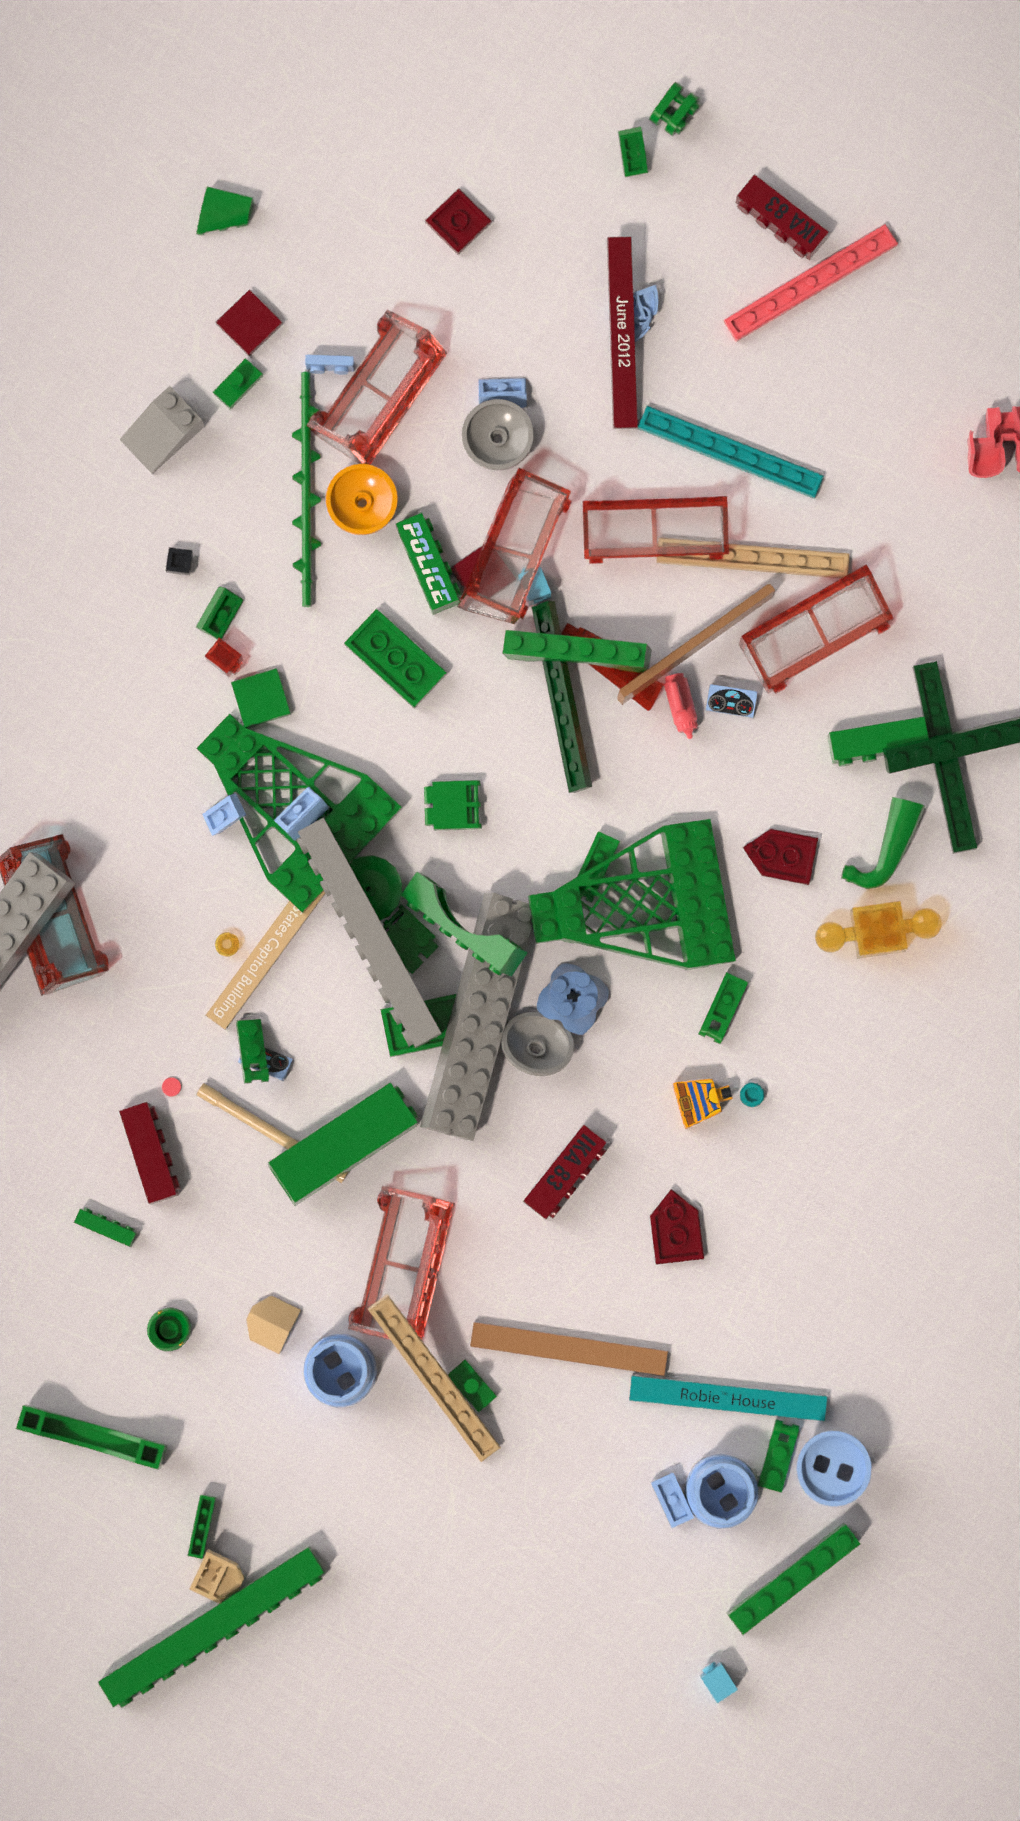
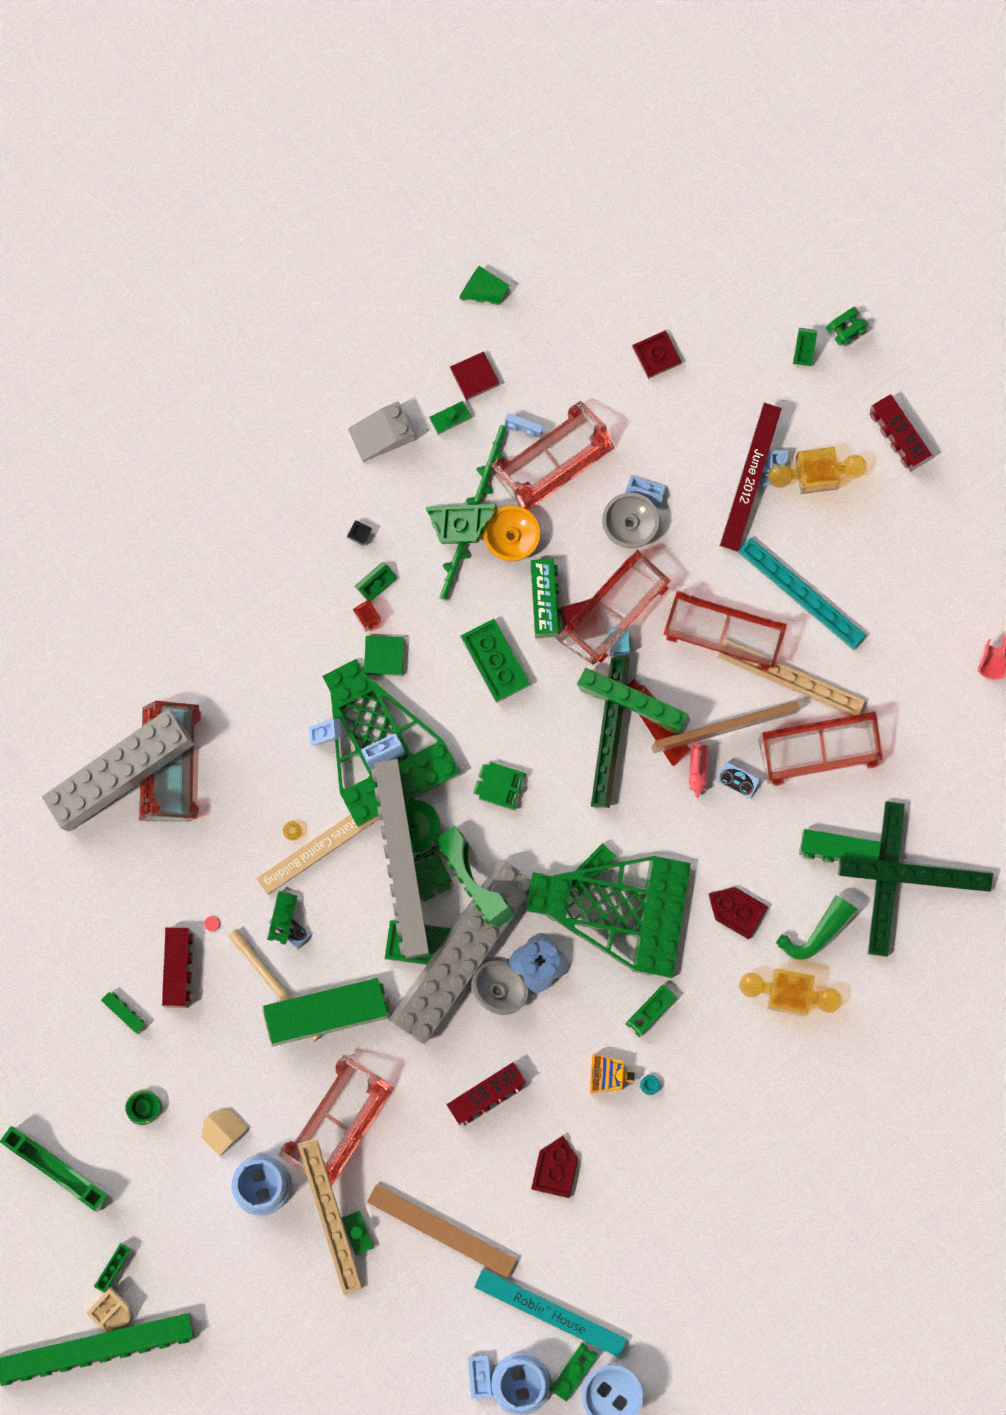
camera: 15 degrees right, 5 degrees down
coral tile [724,224,898,342] -> none
none -> wing [426,504,497,544]
none -> clear yellow brick [768,447,867,494]

